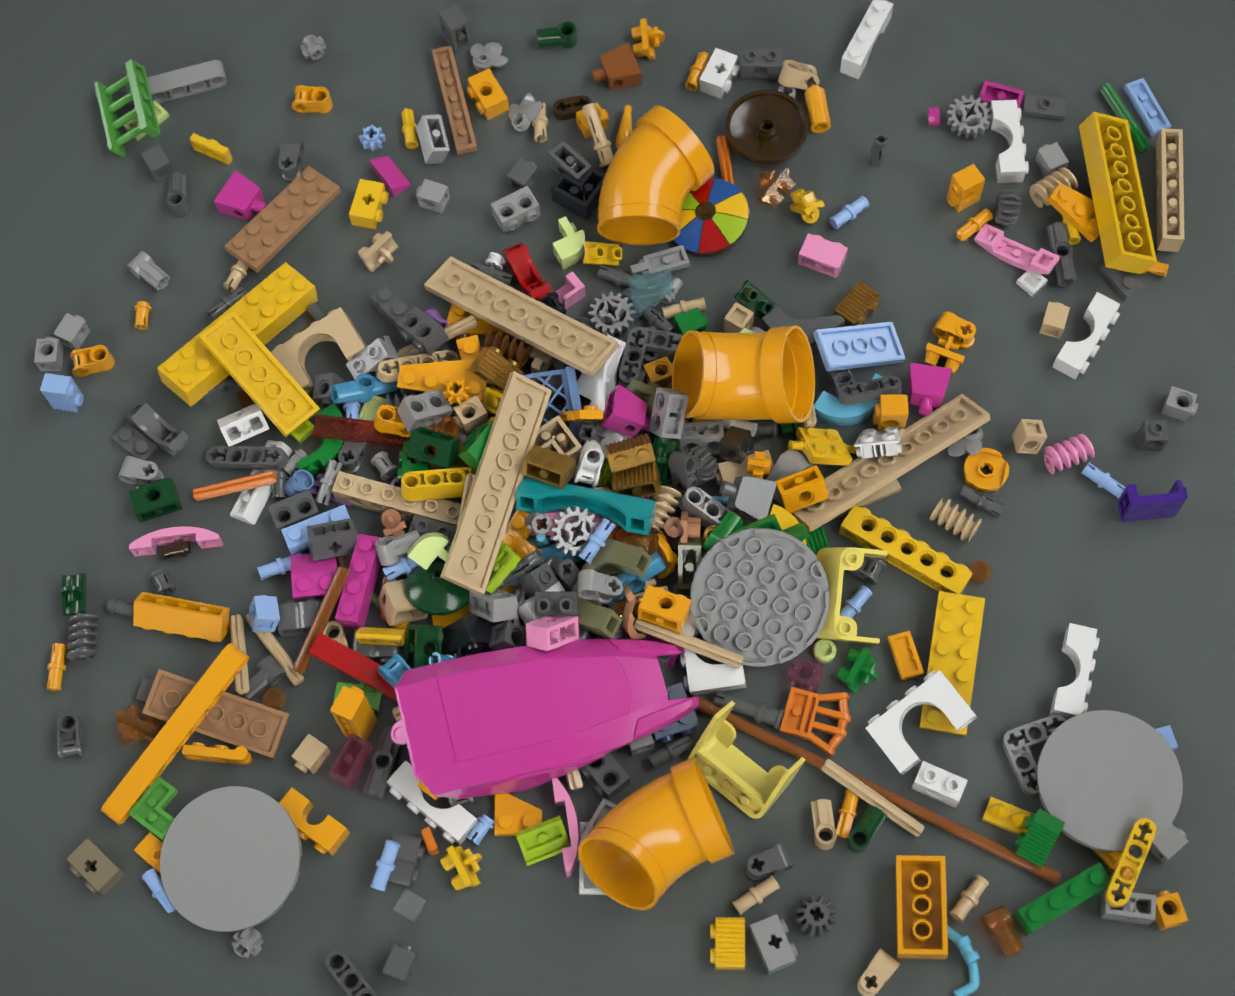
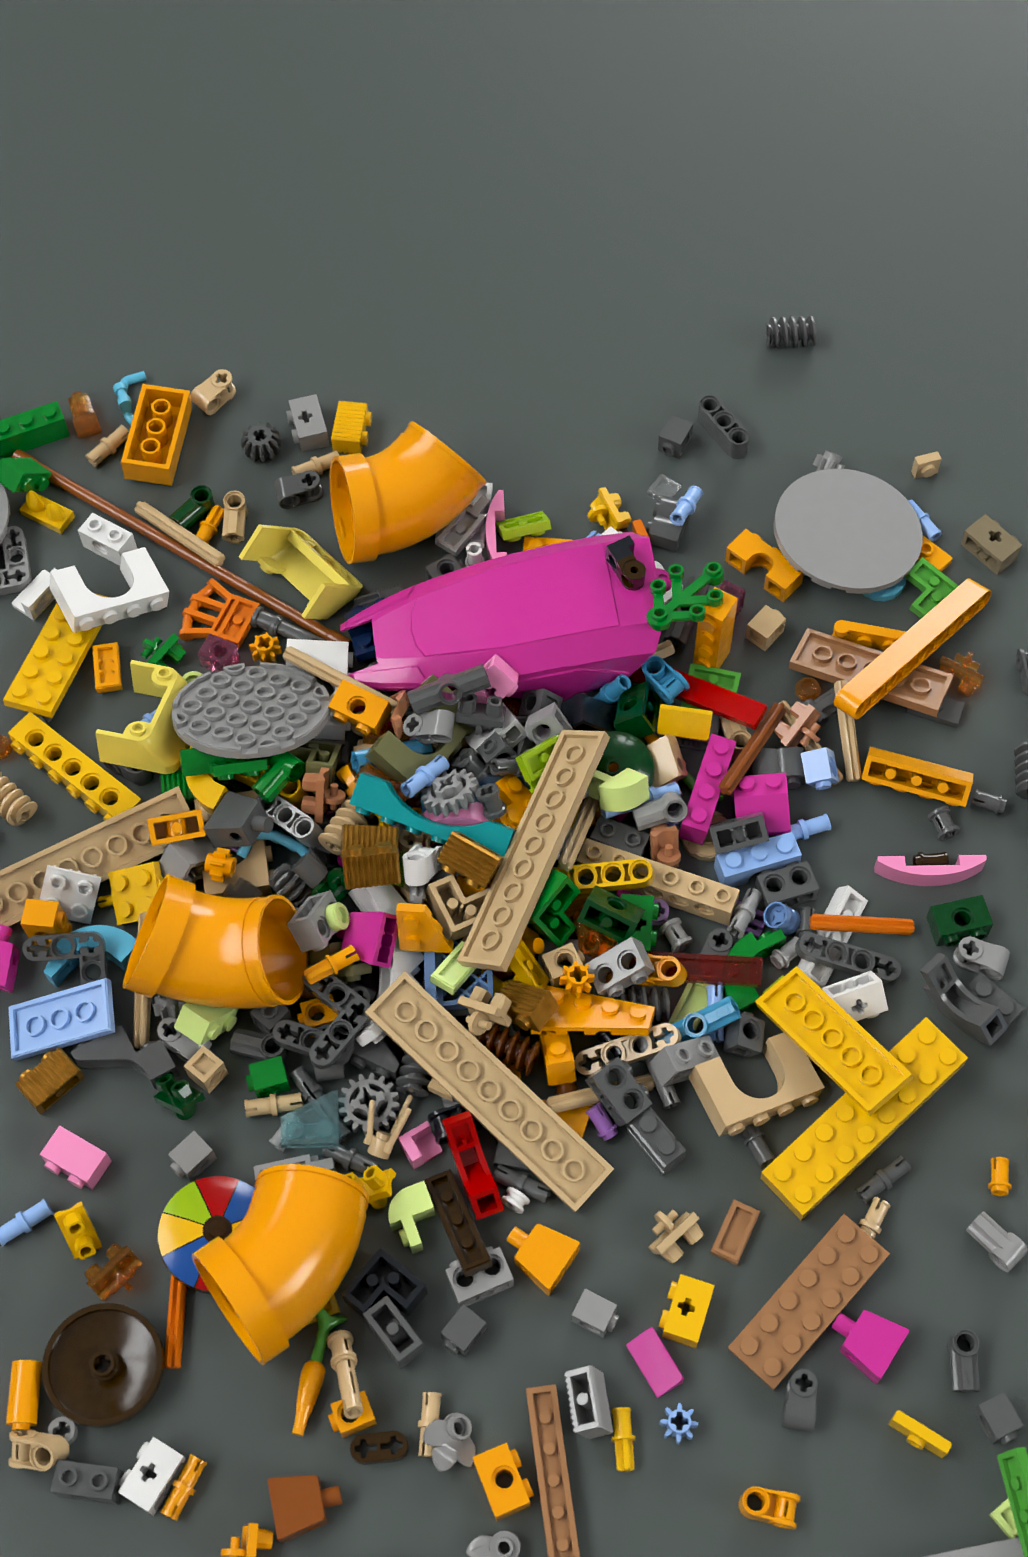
camera: 175 degrees left, 5 degrees down
none -> white panel [12,568,57,620]
none -> light grey brick [168,1131,217,1182]
none -> light orange gear [249,632,282,663]
none -> dark grey beam [302,965,370,1070]
none -> light orange axle [303,944,359,985]
none -> yellowish green tile [325,902,350,931]
none -> tan plant [363,1095,413,1159]
none -> dark grey piece [407,664,491,715]
none -> dark brown tile [424,1169,493,1278]
none -> yellowish green tile [430,941,476,995]
none -> tan hips [457,986,512,1035]
none -> white pin [465,542,485,567]
none -> light orange torso [506,1224,580,1296]
none -> leg [606,535,646,591]
none -> green plant [646,562,724,631]
none -> medium nougat tile [710,1199,760,1266]
none -> nougat hips [774,701,822,747]
none -> tan plate [911,451,941,479]

